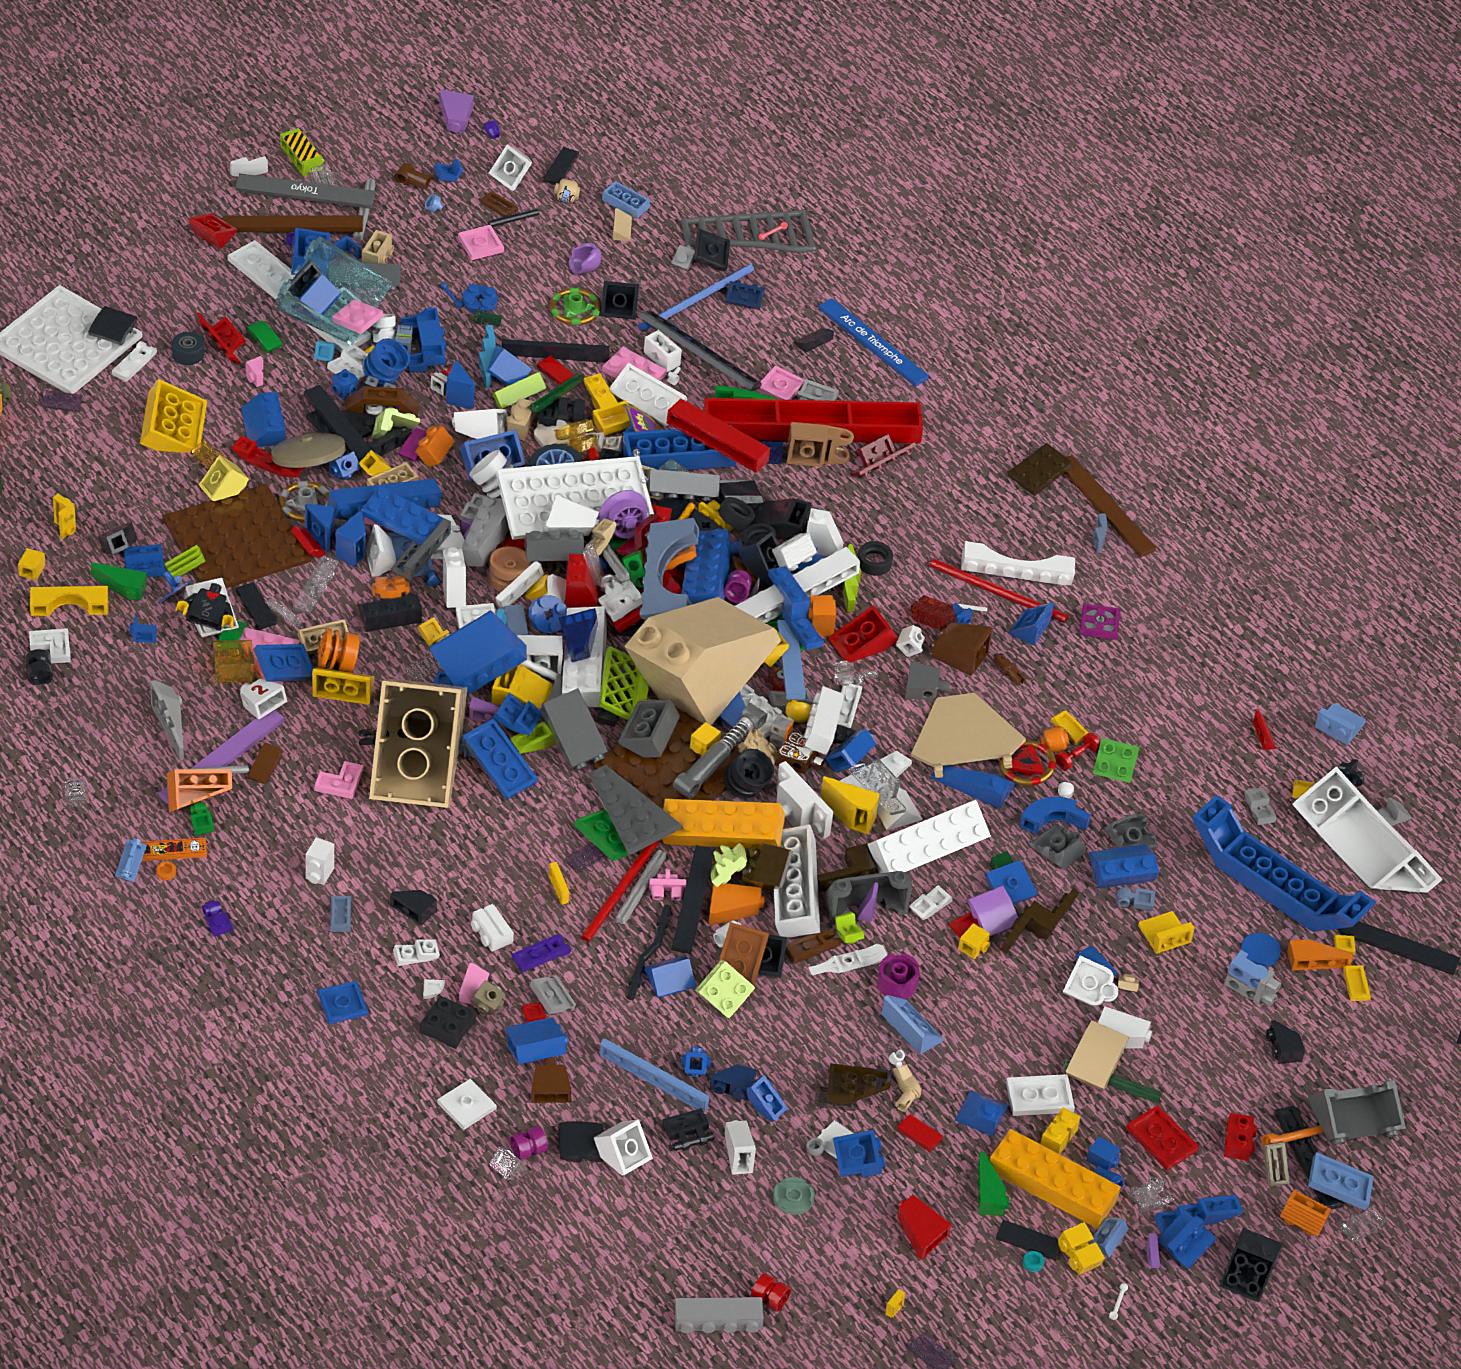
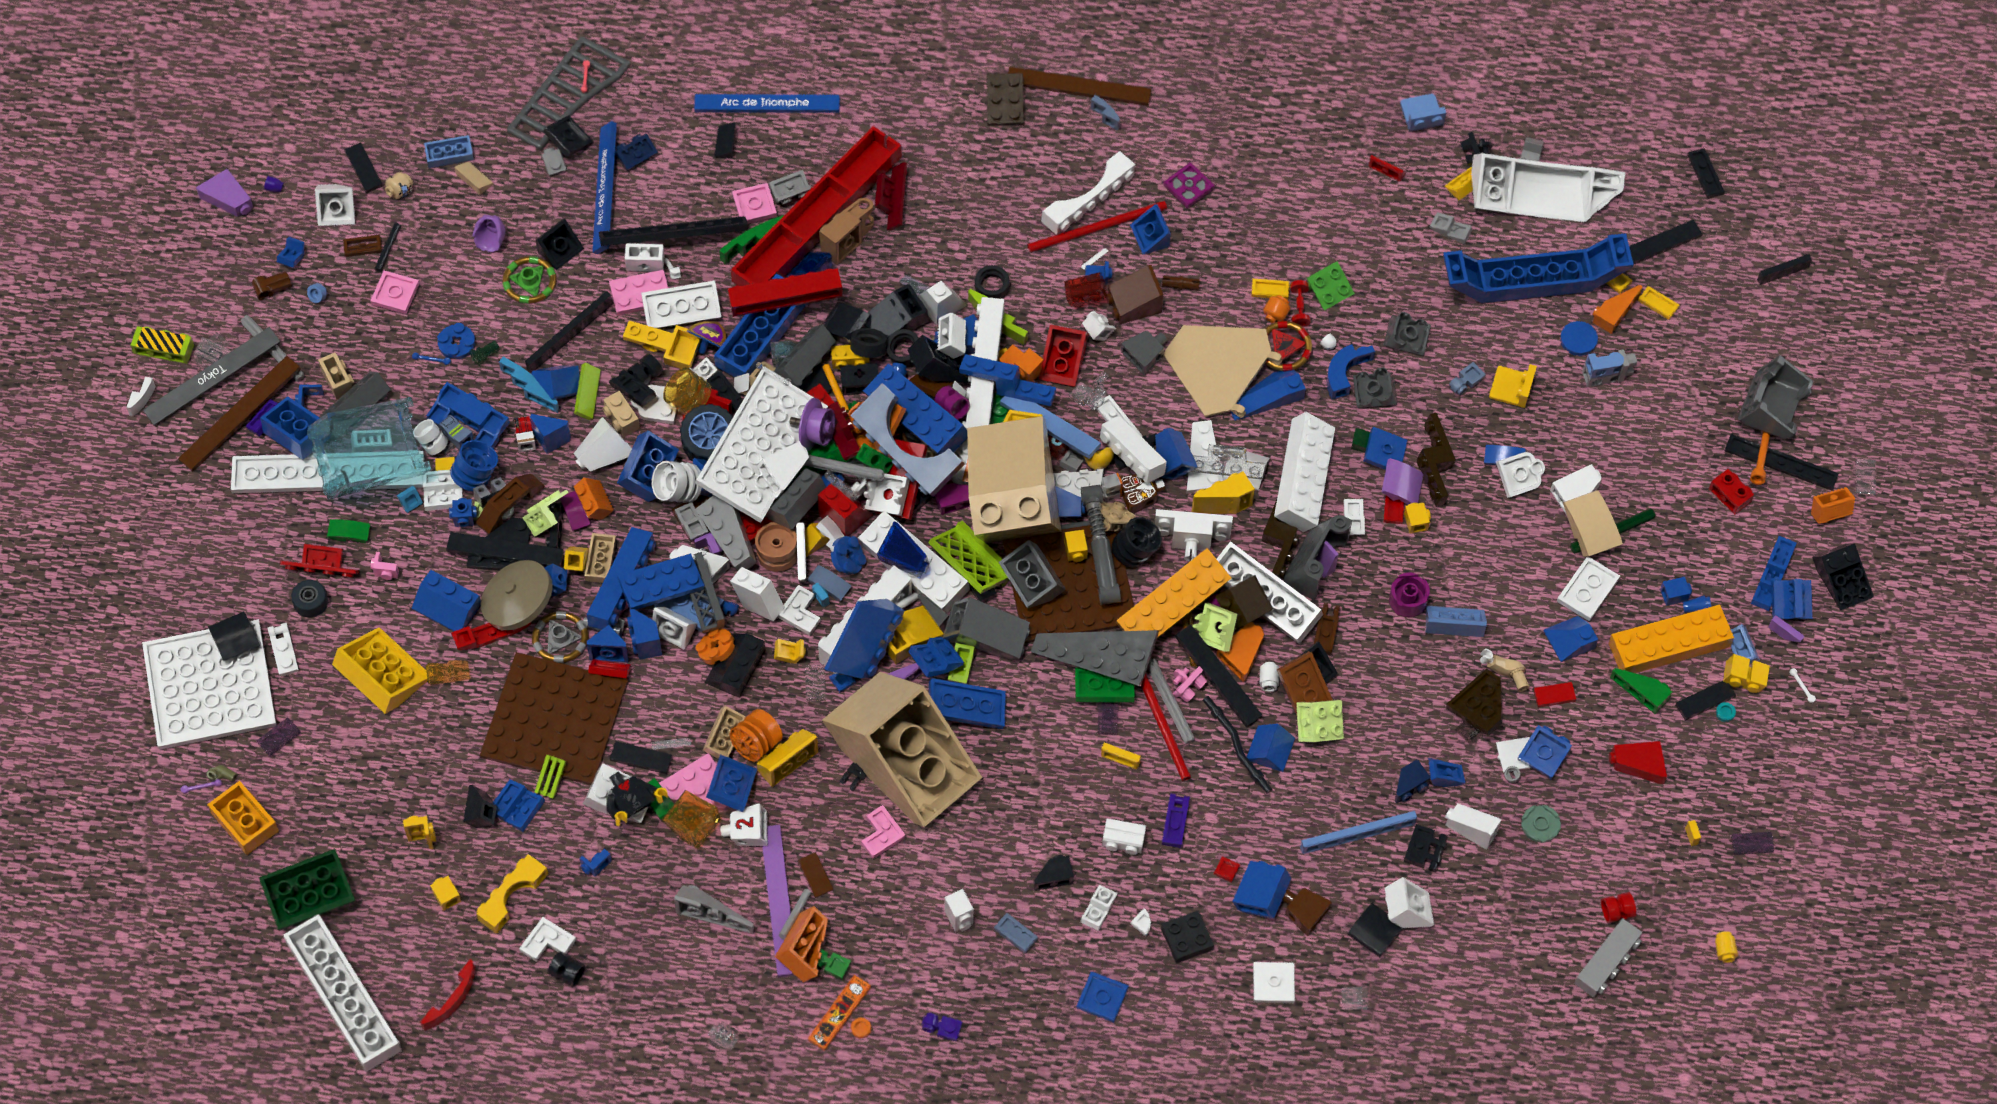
camera: 45 degrees left, 15 degrees up
green slope [91,562,147,601] -> none
medium blue hinge [115,838,147,882] -> none
blue shield [158,571,194,603] -> none
red slope [189,213,237,249] -> none
light yellow slope [199,455,249,501] -> none
black slope [287,259,322,297] -> none
slope [292,274,342,319] -> none
clear bracket [293,556,339,614] -> none
bright pink plate [332,299,383,334] -> none
bright pink slope [459,963,489,1005] -> none
dark tan brick [470,980,505,1015] -> none
magenta wheel [510,1125,548,1161] -> none
dark green axle [530,373,584,413] -> none
light grey plate [530,975,576,1014] -> none
red tile [537,356,575,385] -> none
tan slope [584,518,616,558] -> none
blue brick [681,1046,711,1077] -> none
white piece [809,944,887,975] -> none
lime bracket [835,912,864,944] -> none
yellow piece [1041,1107,1081,1154] -> none
blue slope [1089,844,1159,889] -> none
tan plate [1117,974,1139,992] -> none
red plate [1126,1105,1199,1171] -> none
clear animal [1129,1176,1175,1216] -> none
dark tan tile [1263,1141,1290,1187] -> none
black slope [1266,1020,1305,1064] -> none
medium blue plate [1308,1152,1374,1211] -> none

